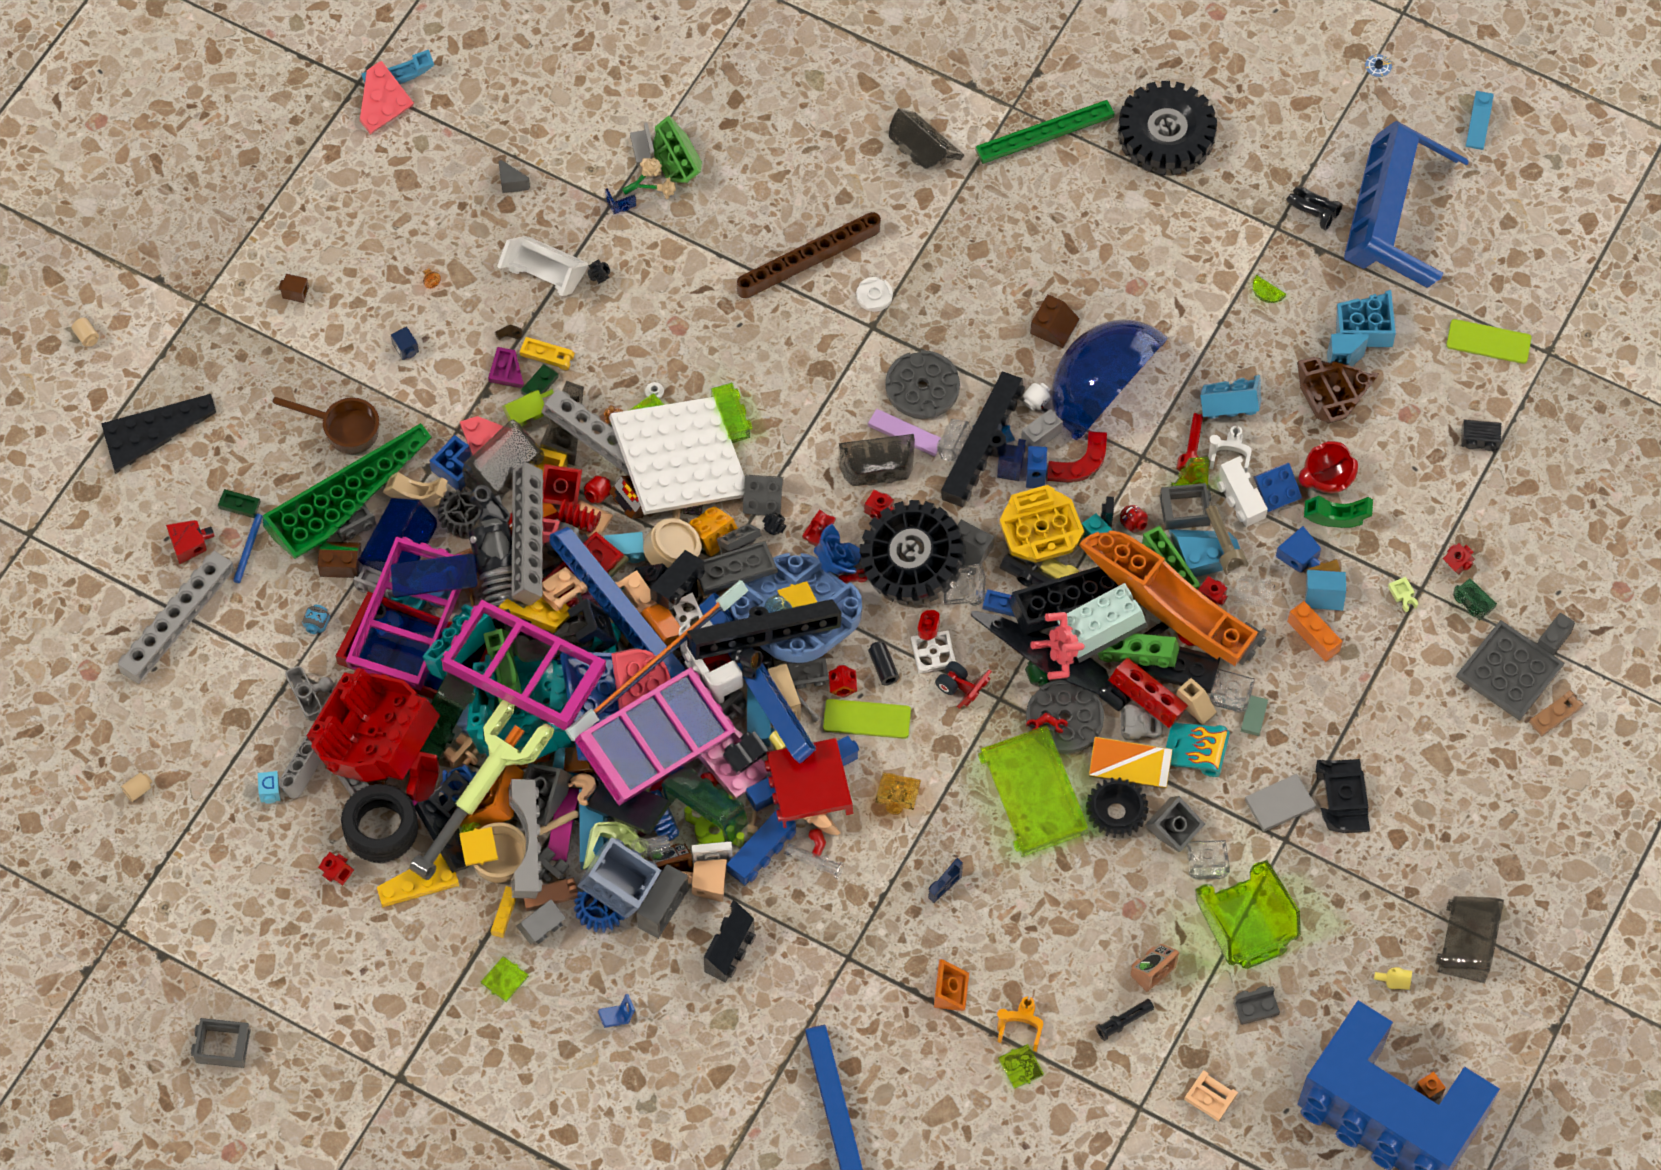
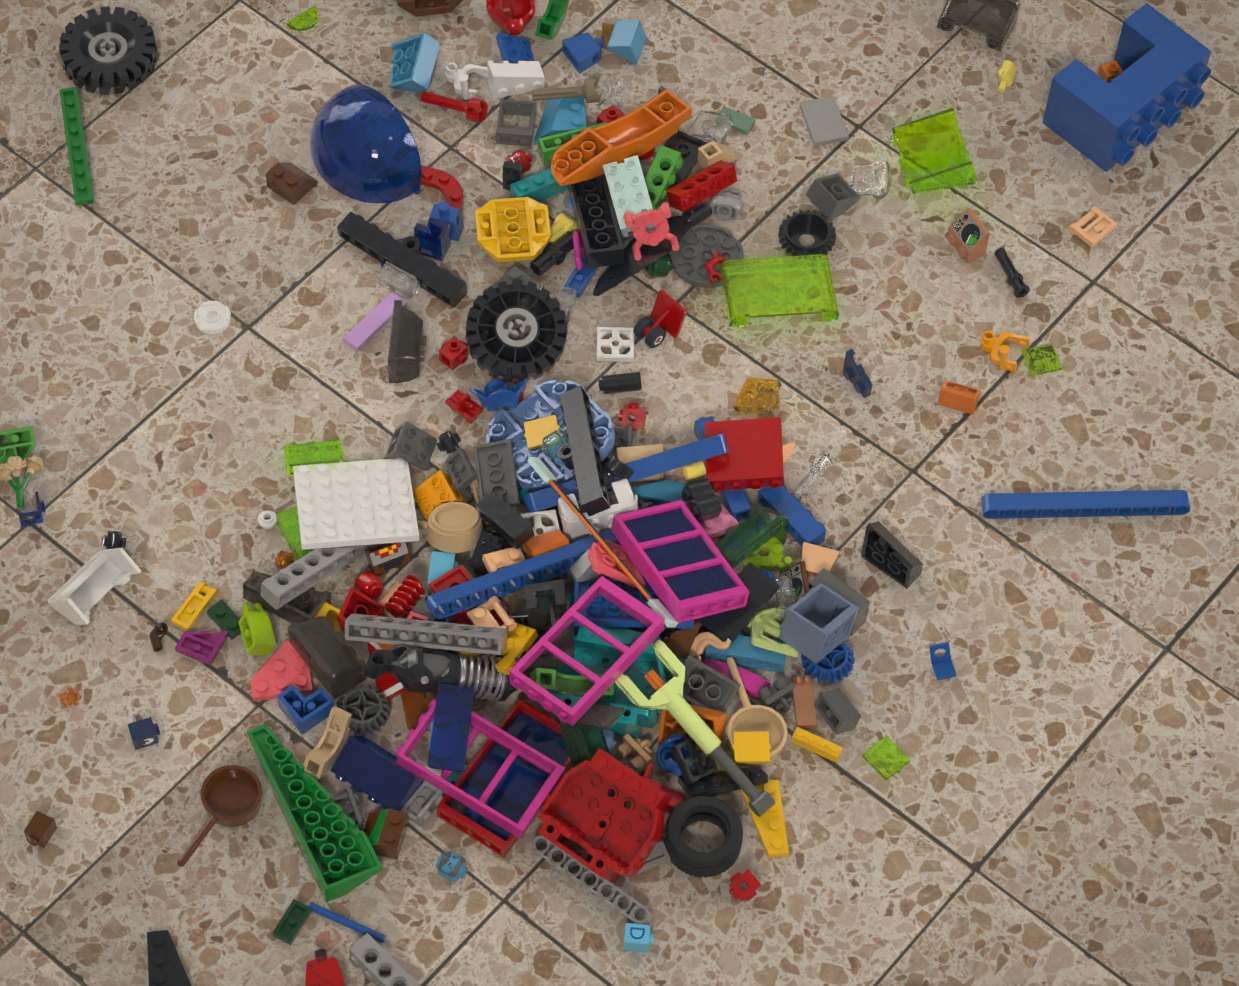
camera: 80 degrees left, 5 degrees down
light grey piece [285,666,334,721] -> none
teal wedge [423,604,496,679] -> none
light grey arch [509,779,542,899] -> none
white tile [692,842,732,867] -> none
reddish brown beam [737,212,881,298] -> none
red arm [808,828,826,858] -> none
lime piece [823,699,911,739] -> none
dark grey plate [885,350,960,419] -> none
clear smoke windscreen [889,108,964,170] -> none
red plate [917,610,940,640] -> none
light grey brick [1021,409,1063,448] -> none
white head [1023,383,1051,411] -> none
tile [1089,737,1172,788] -> none
teal door [1166,723,1230,777] -> none
clear neon green wing [1171,457,1210,489] -> none
dark grey bracket [1233,986,1280,1025] -> none
orange brick [1287,601,1343,662] -> none
black piece [1315,759,1370,833] -> none

